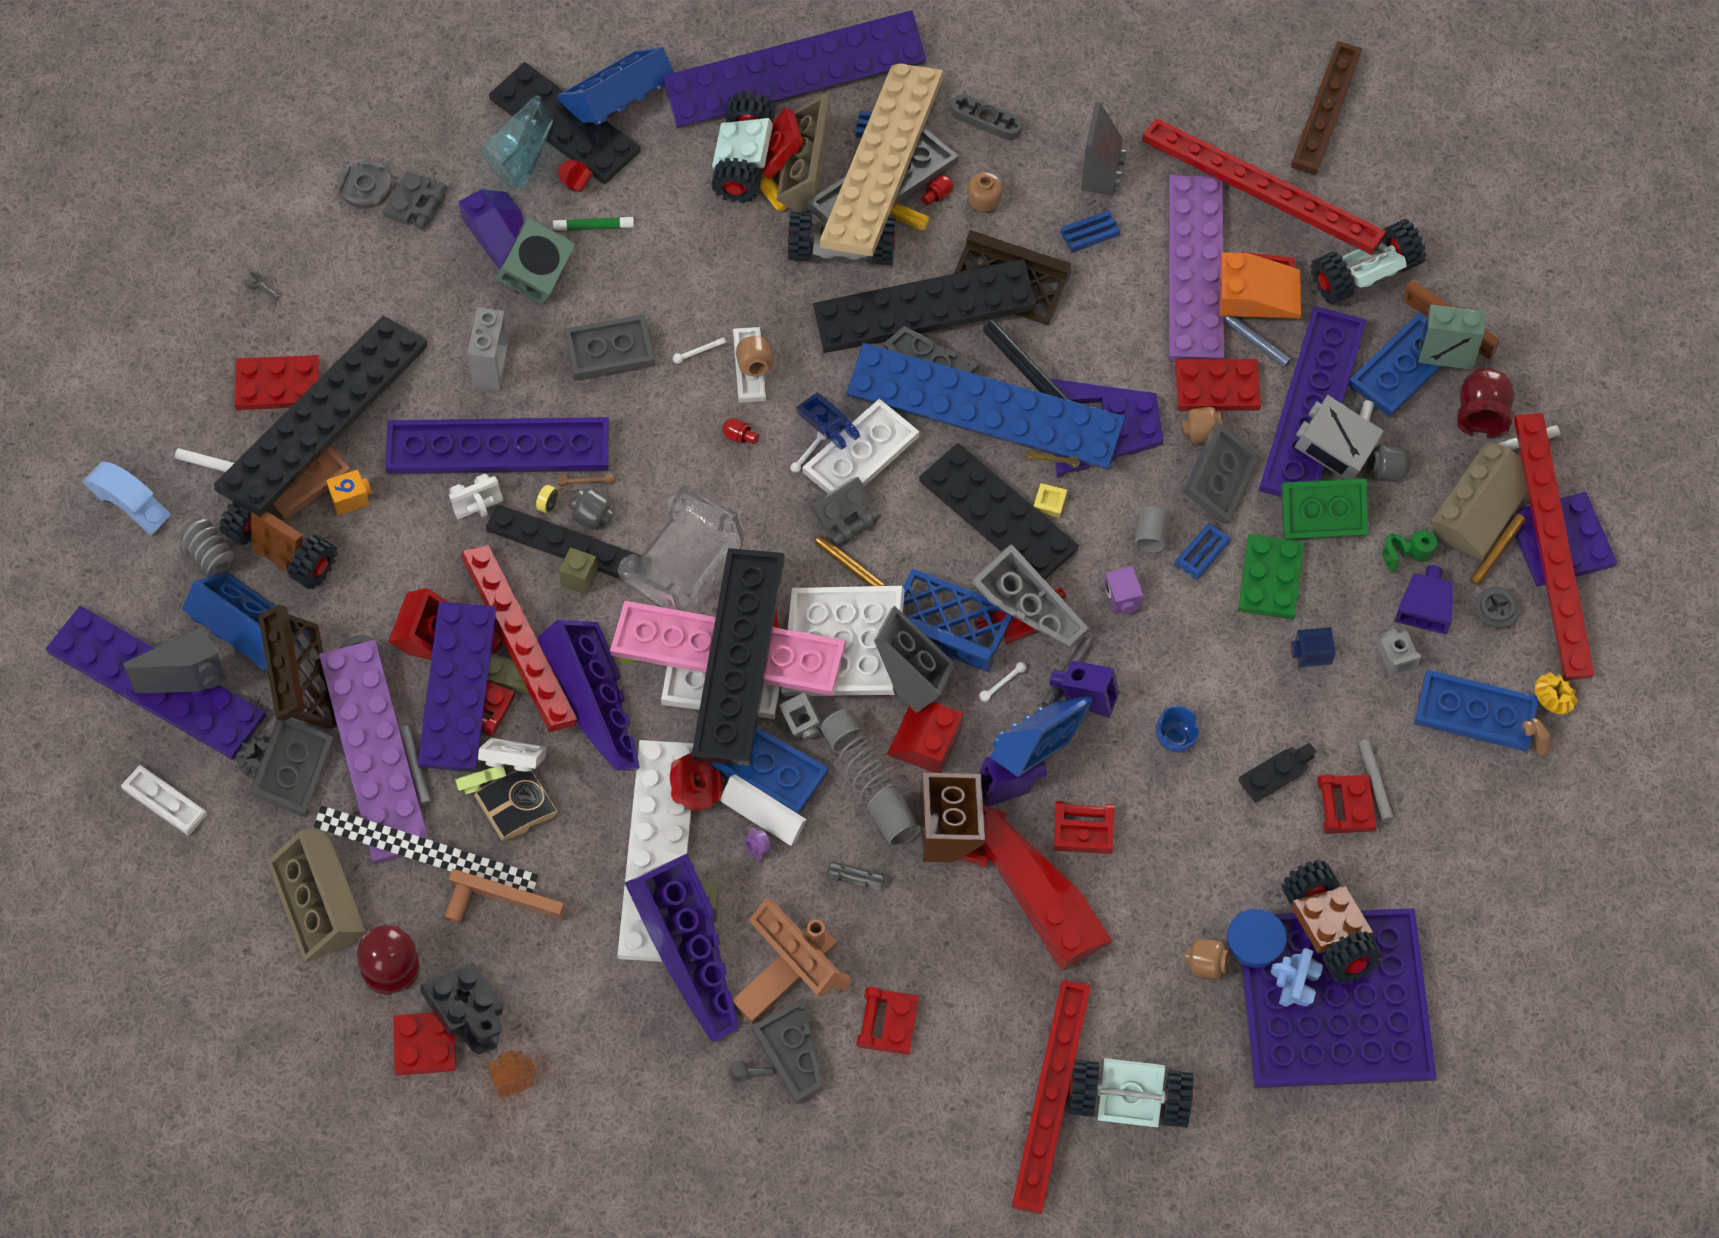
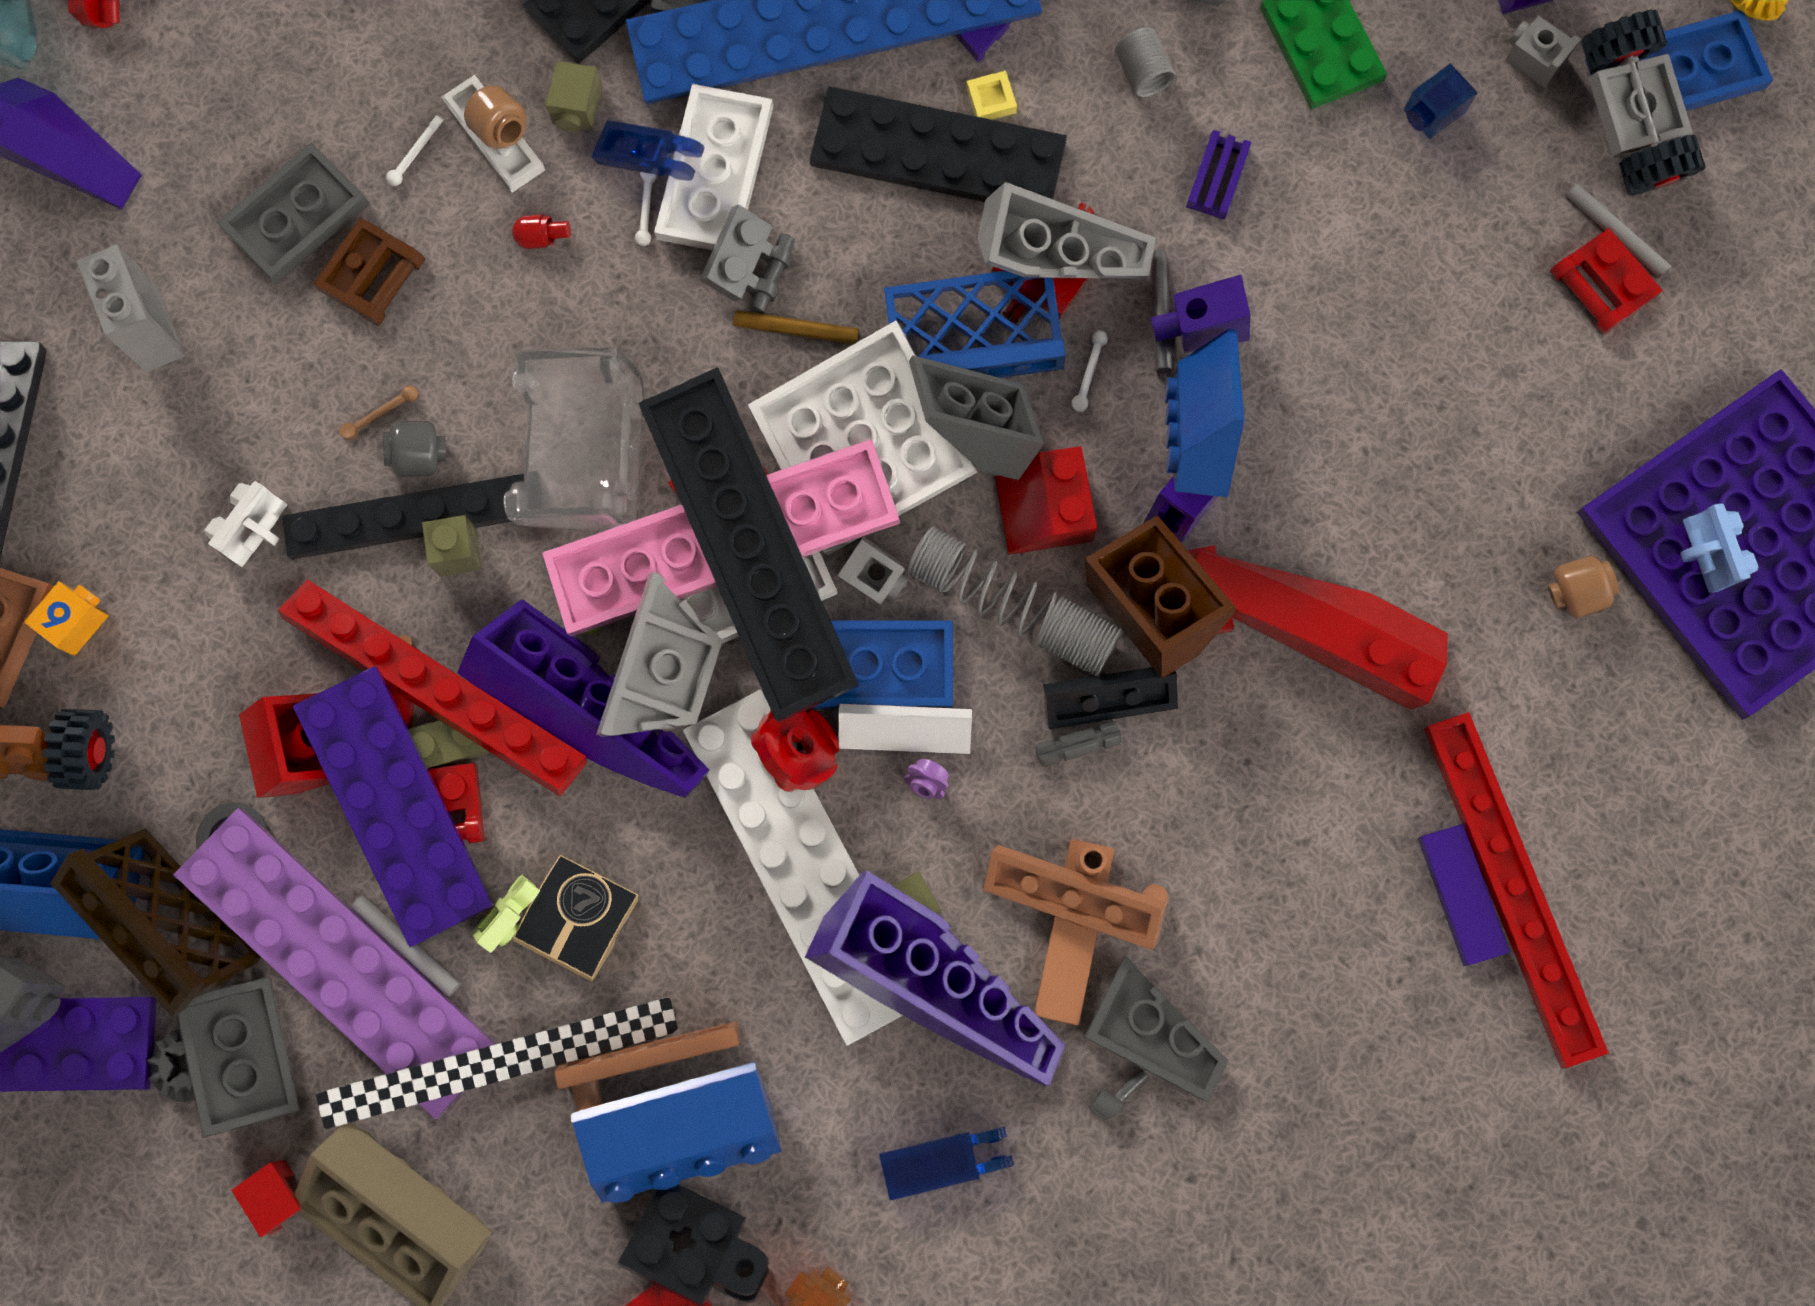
camera: 30 degrees left, 15 degrees up
white tile [121,765,207,836] -> none
dark red tile [356,924,420,995] -> none
dark purple plate [385,417,609,474] -> none
white plate [478,738,547,772] -> none
sand green brick [495,218,575,305] -> none
light yellow tile [536,485,559,514] -> none
green bar [553,217,634,231] -> none
red plate [856,987,918,1055] -> none
clear yellow hinge [1025,450,1080,468] -> none
red plate [1053,801,1114,854] -> none
plate [1069,1058,1194,1128] -> none
medium lavender brick [1104,566,1143,614] -> none
blue hair [1156,705,1200,752] -> none
blue tile [1175,523,1231,580] -> none
blue tile [1226,909,1287,967] -> none
black hinge [1238,743,1317,803] -> none
plate [1281,860,1382,984] -> none
medium nougat arm [1522,718,1551,755] -> none
none -> red panel [231,1160,301,1238]
none -> reddish brown plate [313,217,426,326]
none -> olive brick [545,61,603,132]
none -> blue slope [571,1062,782,1203]
none -> light grey wing [596,572,722,737]
none -> clear blue hinge [879,1126,1014,1200]
none -> black plate [1043,667,1178,729]
none -> dark purple tile [1186,130,1252,220]
none -> dark purple tile [1418,824,1510,967]
none -> plate [1581,9,1706,196]

